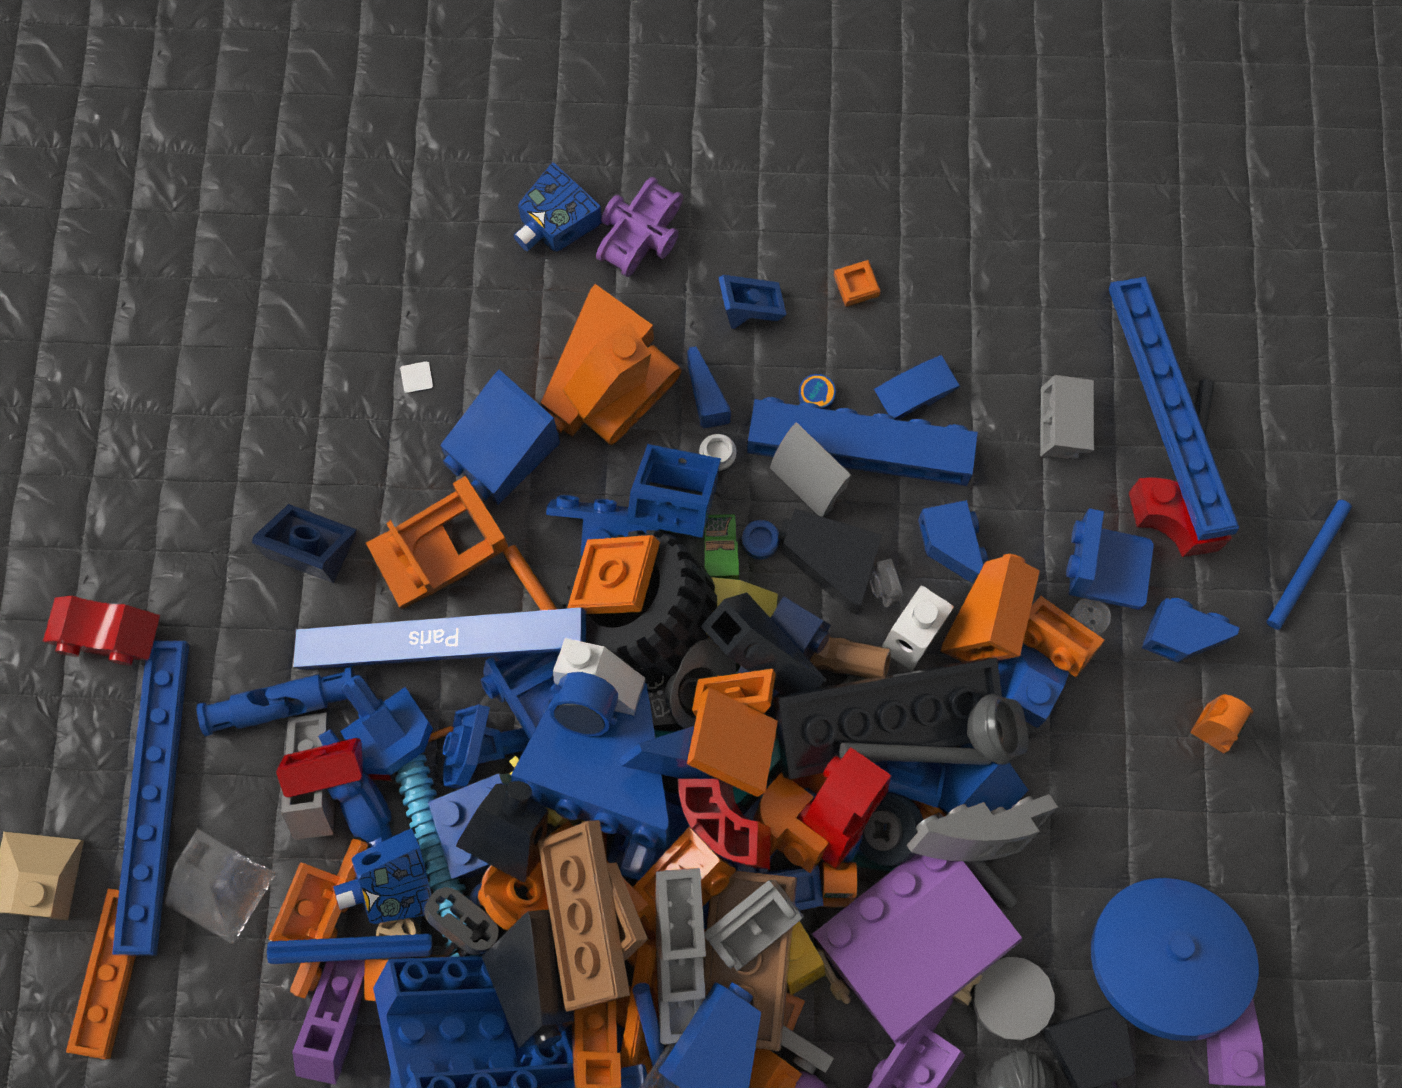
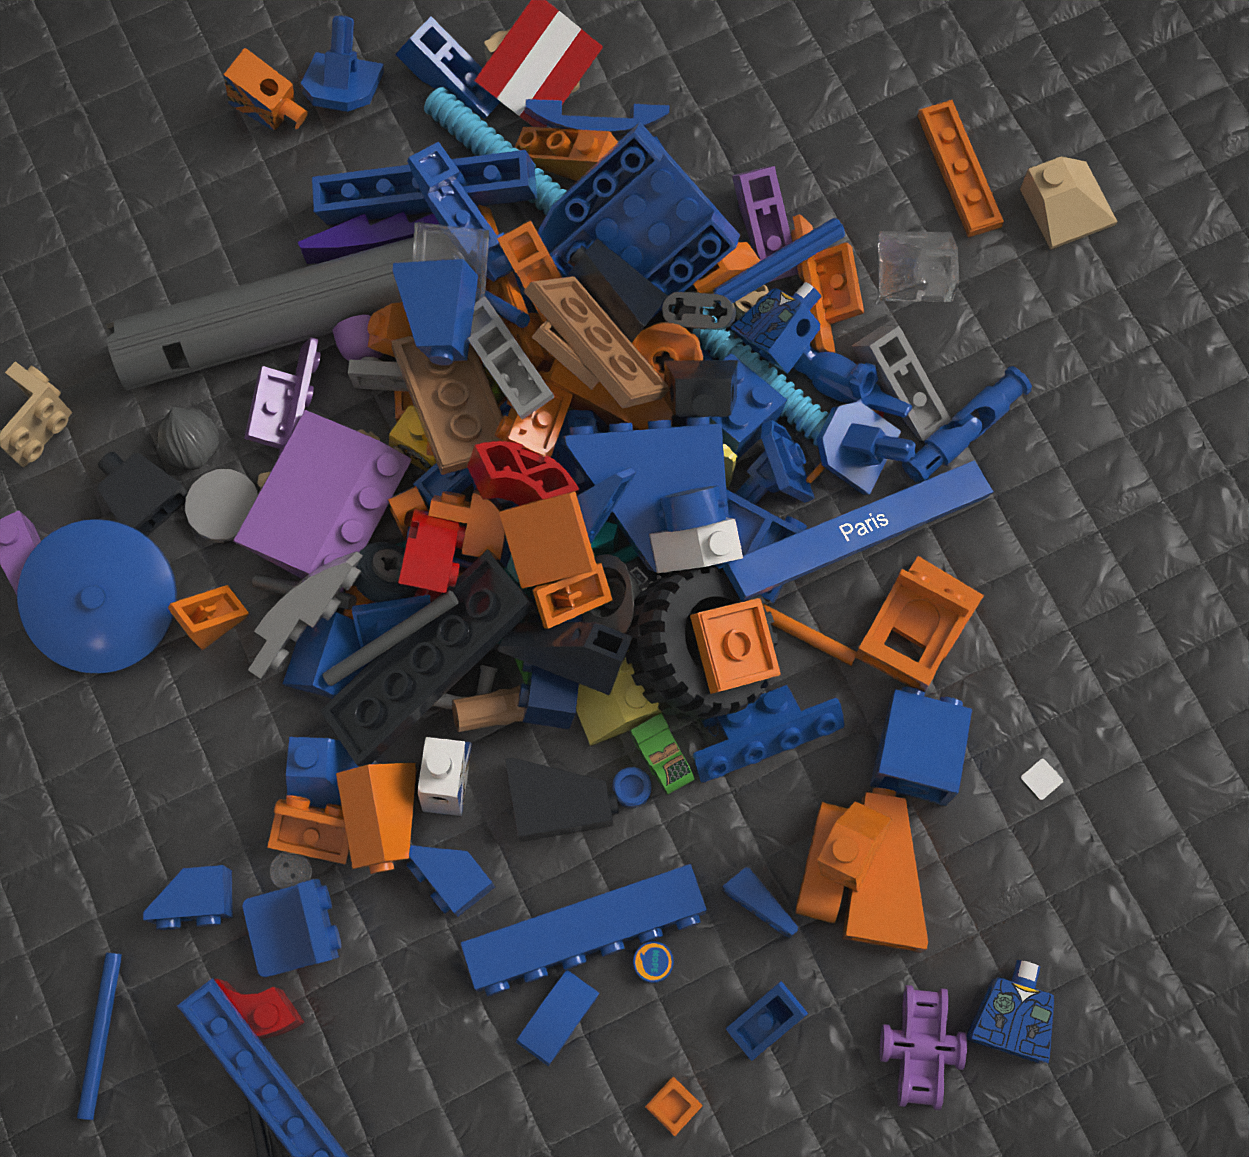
camera: 155 degrees right, 0 degrees up
red brick [43,596,160,666] -> none
blue tile [112,641,189,956] -> none
dark blue slope [252,504,357,583] -> none
red slope [276,738,363,797] -> none
blue window [627,444,721,538] -> none
white plate [699,434,736,471] -> none
light grey hinge [704,880,804,971] -> none
light grey slope [770,422,851,517] -> none
clear plate [870,558,903,607] -> none
dark grey hat [967,694,1029,765] -> none
light grey hinge [1040,375,1094,459] -> none
orange leg [1190,694,1253,753] -> none
none -> orange slope [168,585,249,650]

